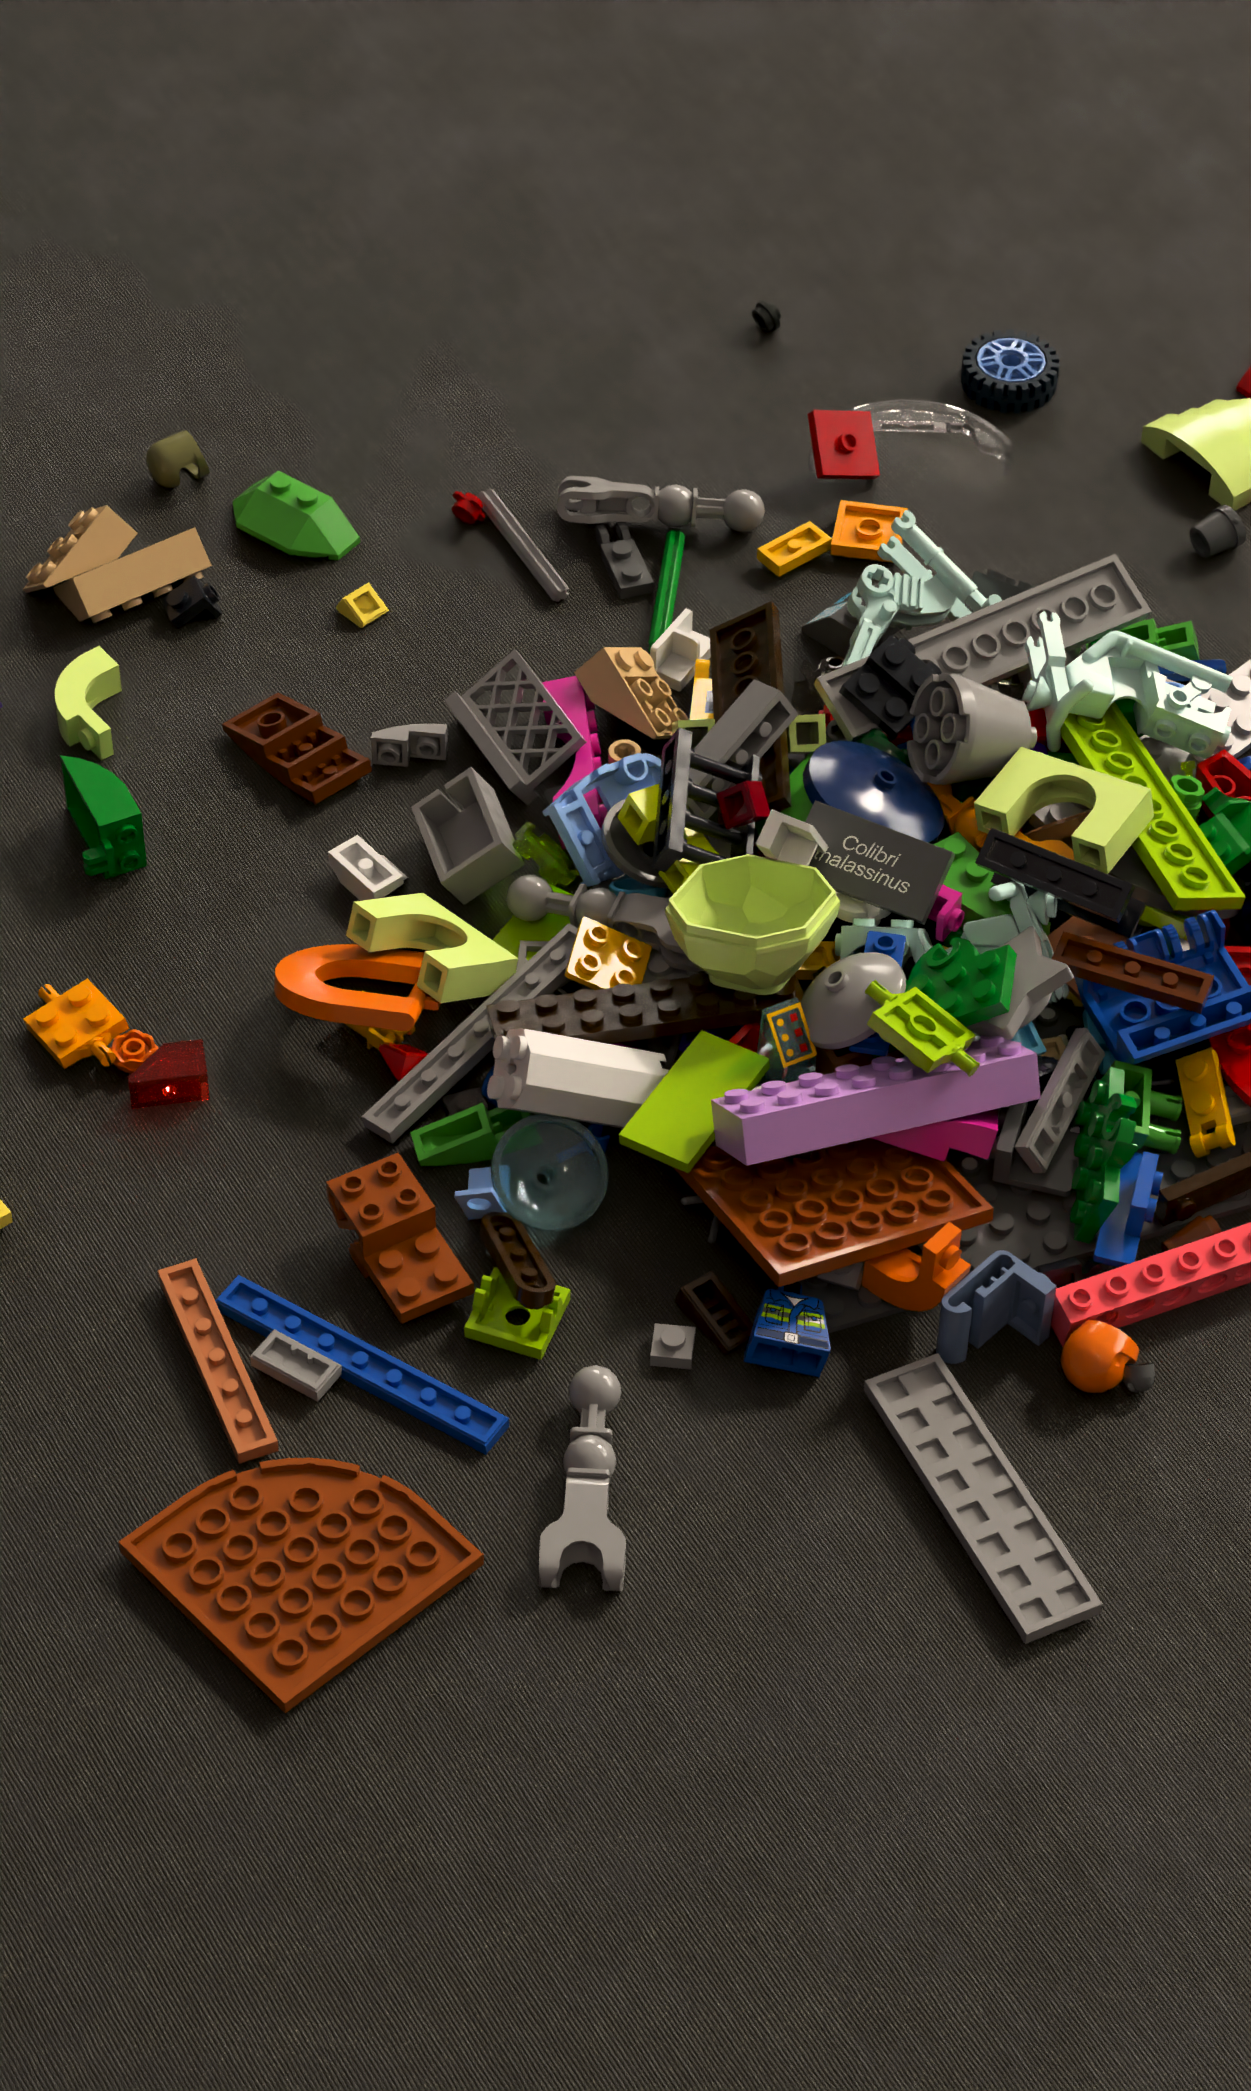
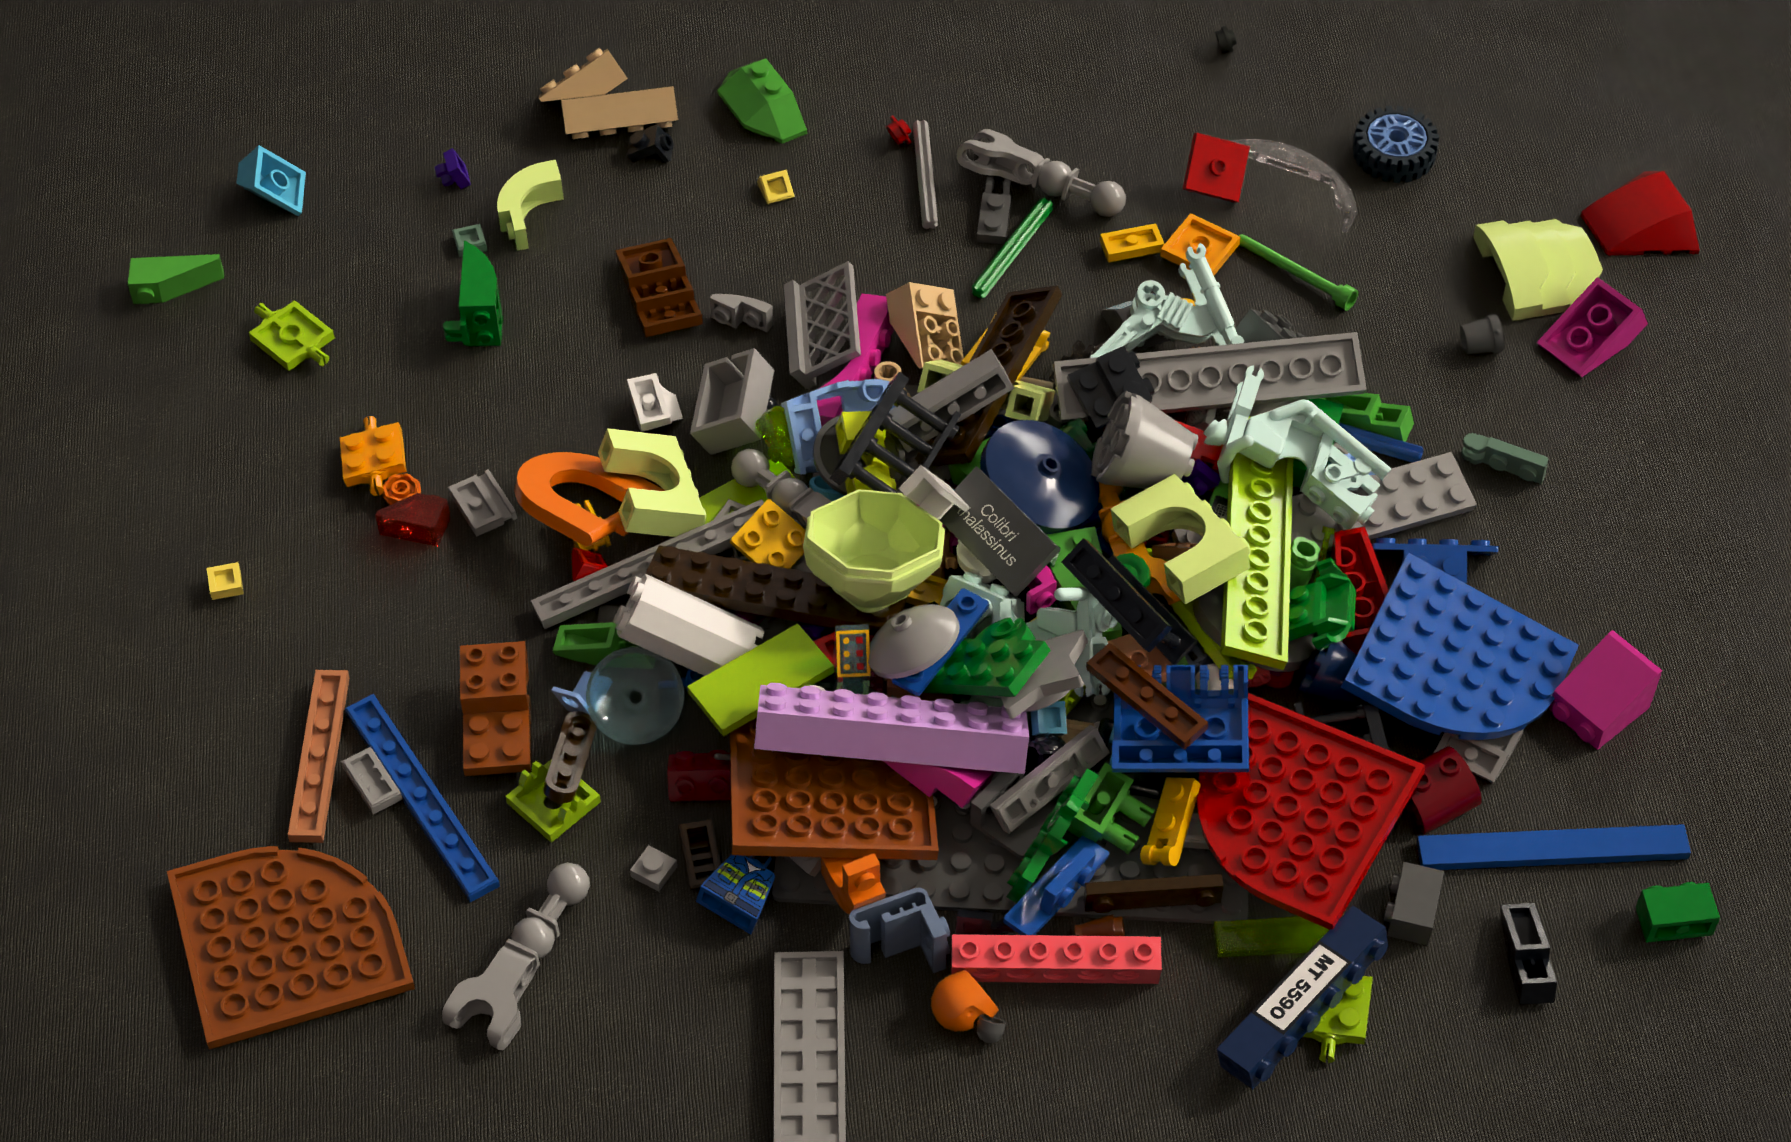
camera: 25 degrees right, 5 degrees up
olive helmet [146,430,210,488] -> none
white panel [650,608,711,692] -> none
dark red slope [716,781,770,830] -> none
lime plate [865,980,980,1077] -> none
none -> light grey plate [448,469,517,537]
none -> sand green tile [452,224,487,257]
none -> dark red bracket [667,750,731,802]
none -> bright green piece [1238,234,1359,311]

